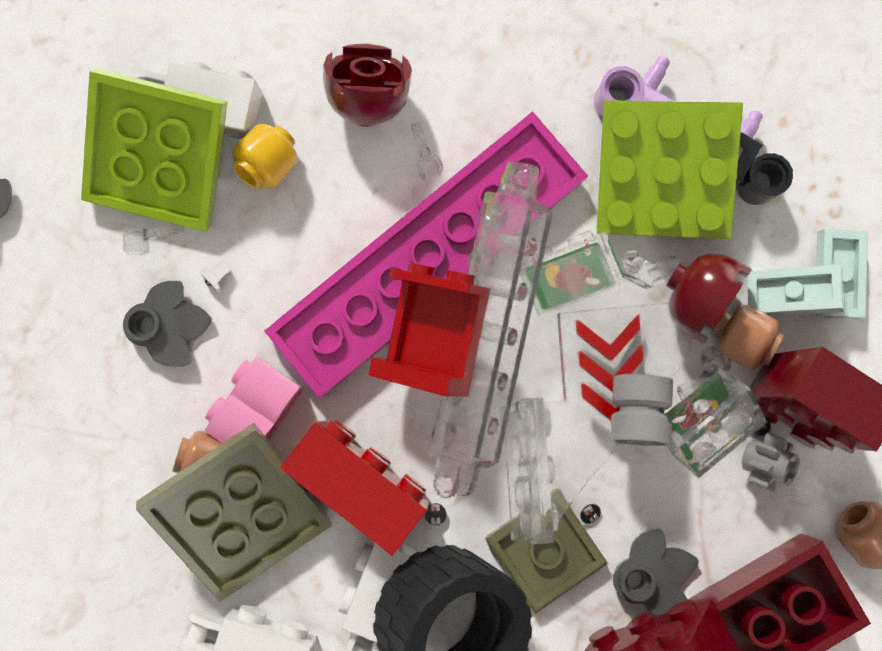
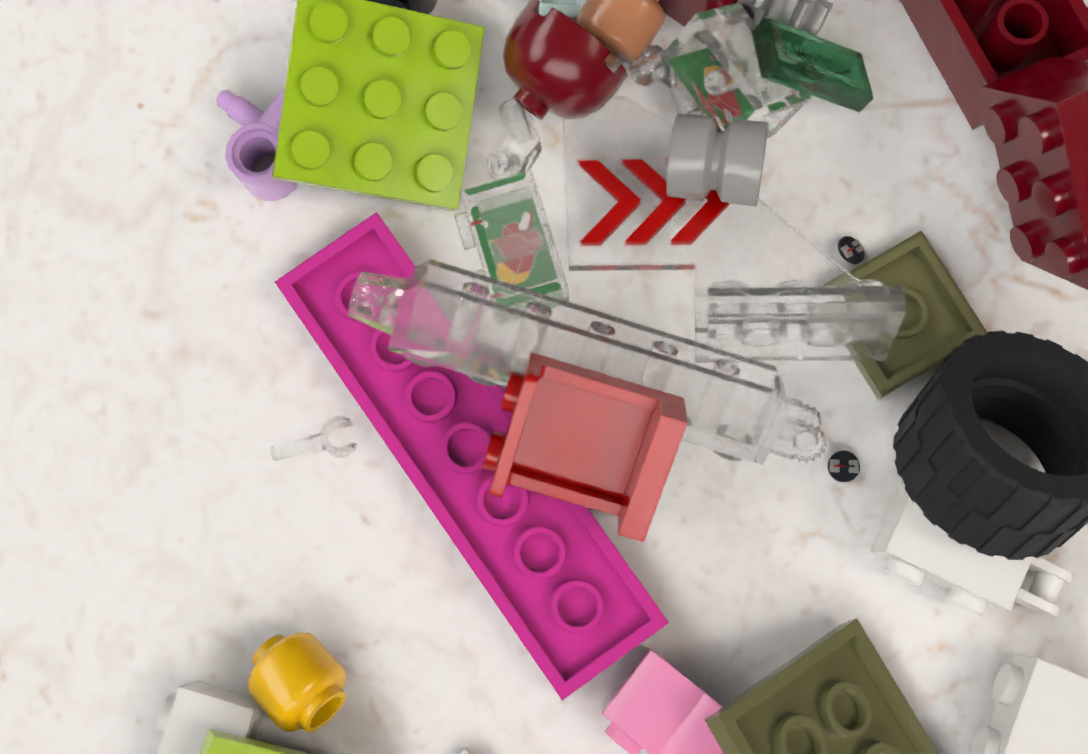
camera: 75 degrees left, 5 degrees down
red brick [280,419,429,556] -> none
dark red cylinder [323,44,412,127] -> none
dark grey plate [613,529,699,616] -> none
none -> clear green tile [752,17,874,112]

